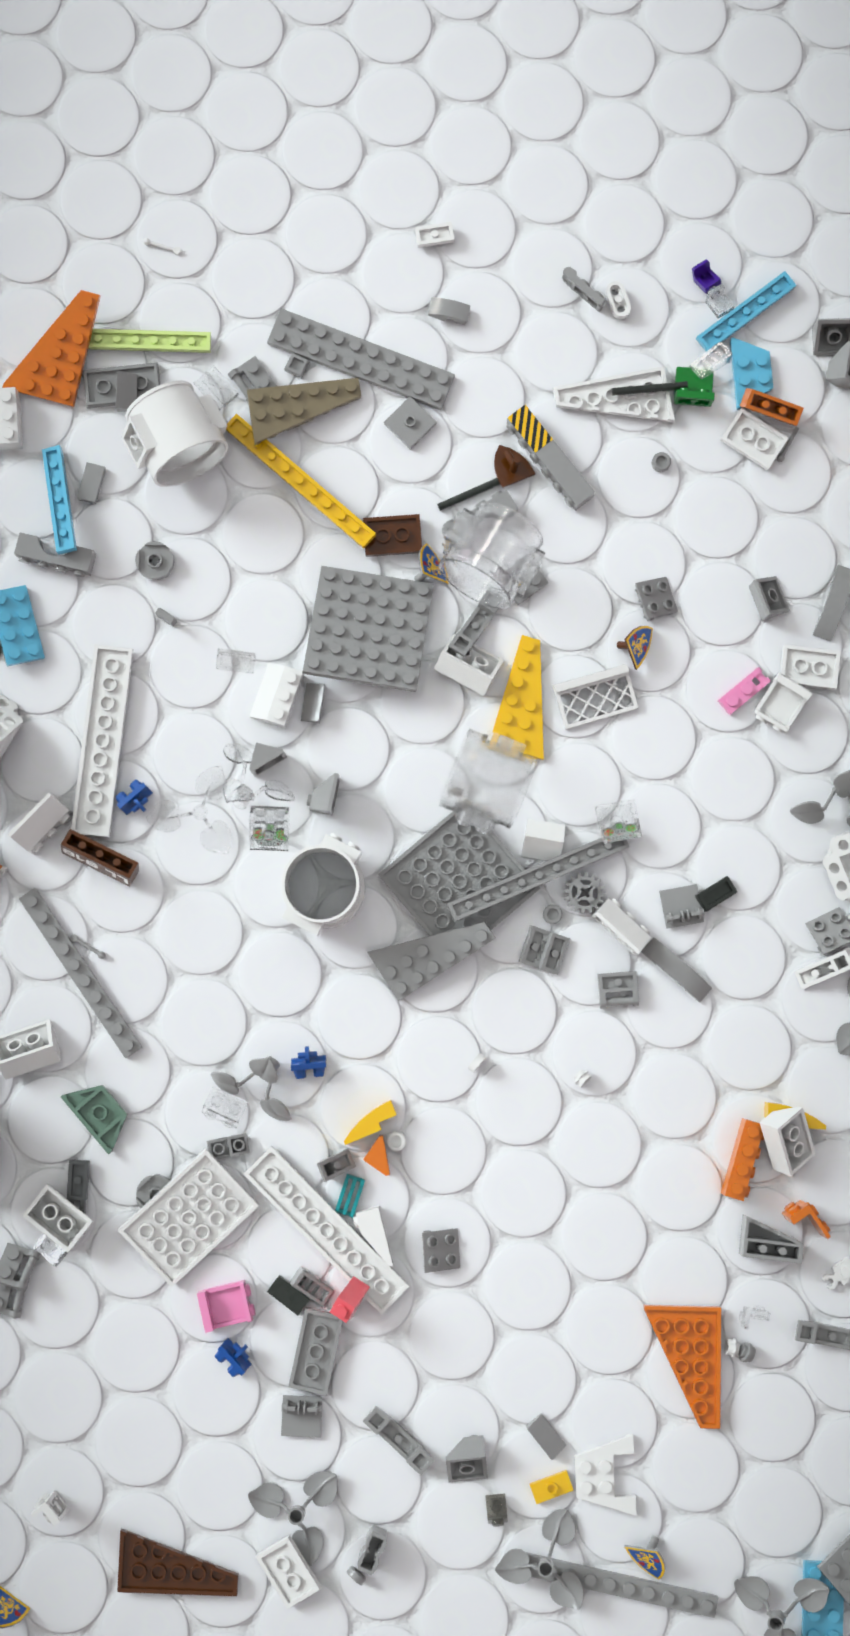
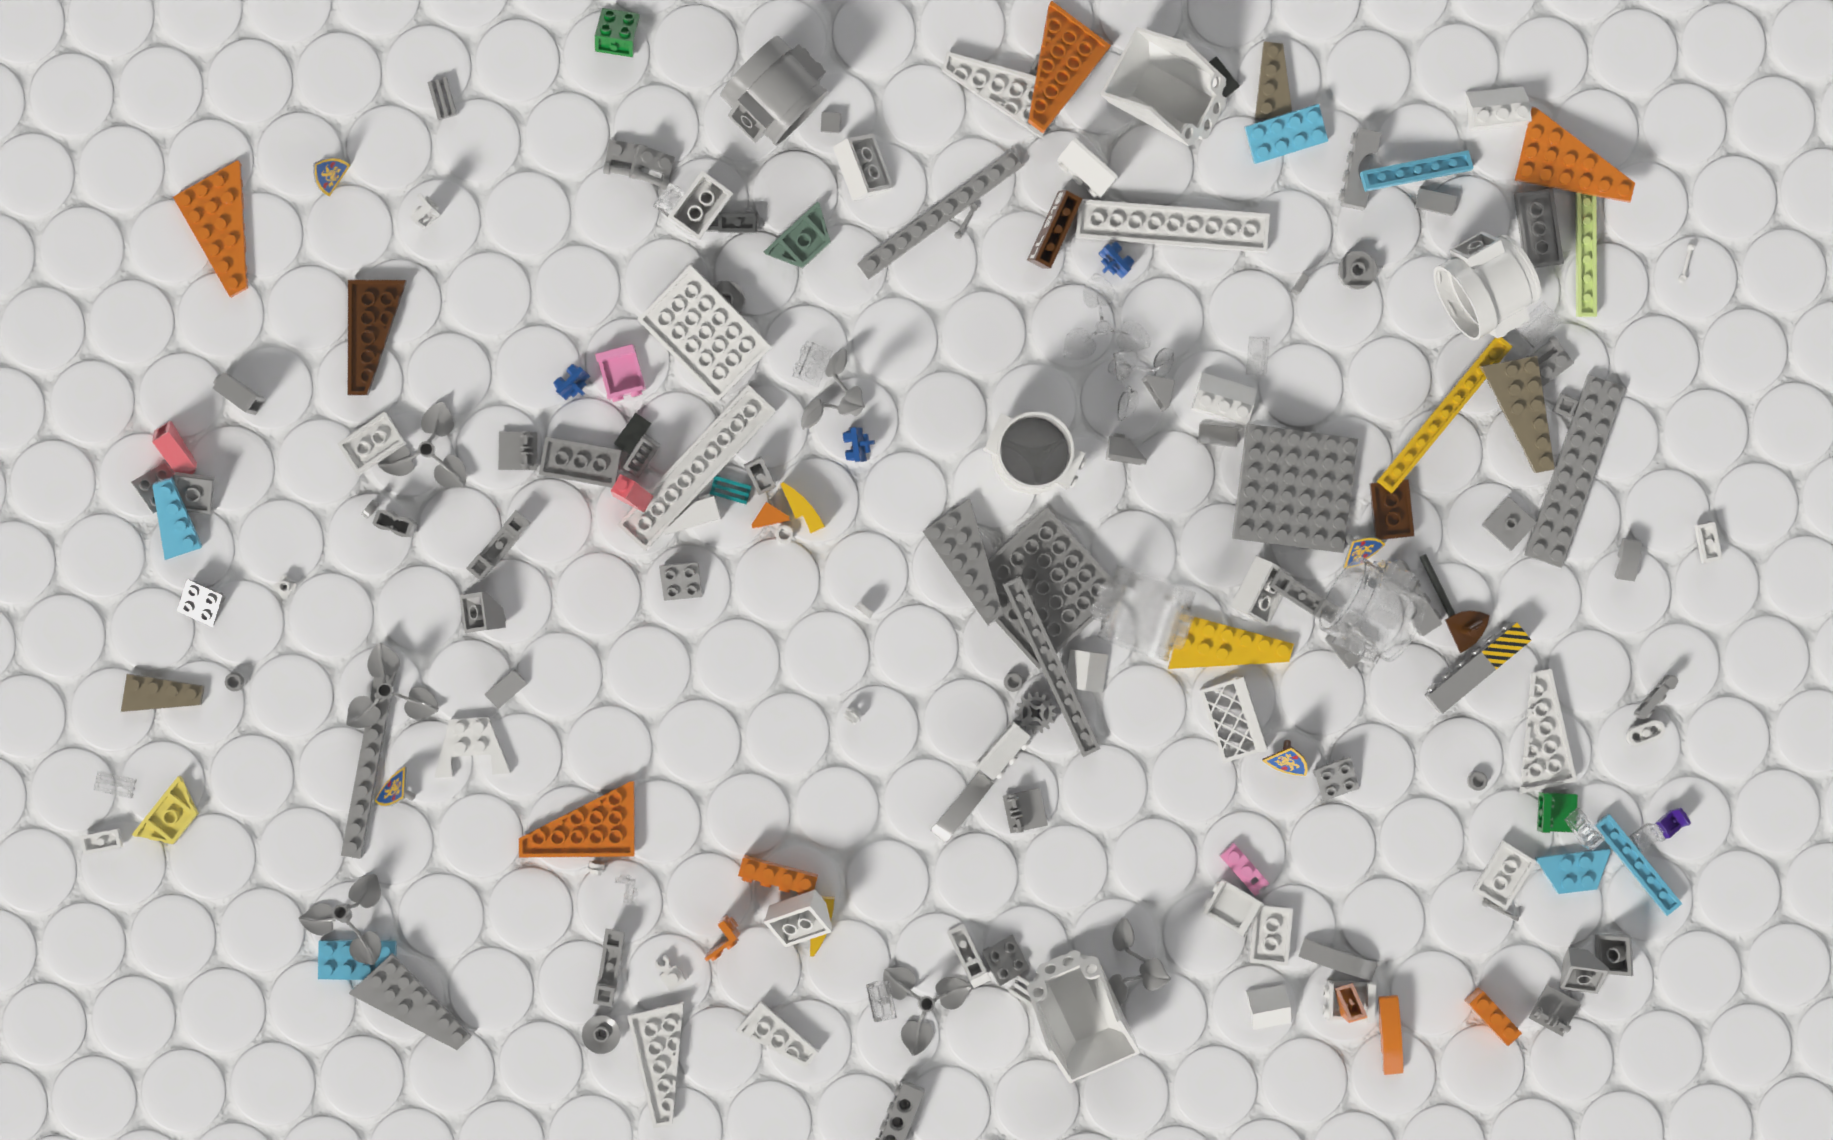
camera: 85 degrees right, 5 degrees up
light grey slope [115,371,138,412] -> none
light grey slope [207,1133,250,1159] -> none
clear slope [249,806,290,851] -> none
clear smoke bracket [485,1493,508,1527] -> none
light grey slope [519,925,570,975] -> none
yellow plate [529,1470,573,1504] -> none
clear slope [595,799,642,844] -> none
light grey plate [597,971,639,1009] -> none
pearl dark grey bar [612,381,688,396] -> none
pearl dark grey tile [695,876,737,912] -> none
light grey plate [738,1342,756,1362] -> none
light grey wedge [739,1214,804,1264] -> none
orange brick [740,388,804,426] -> none
light grey slope [749,576,790,621] -> none

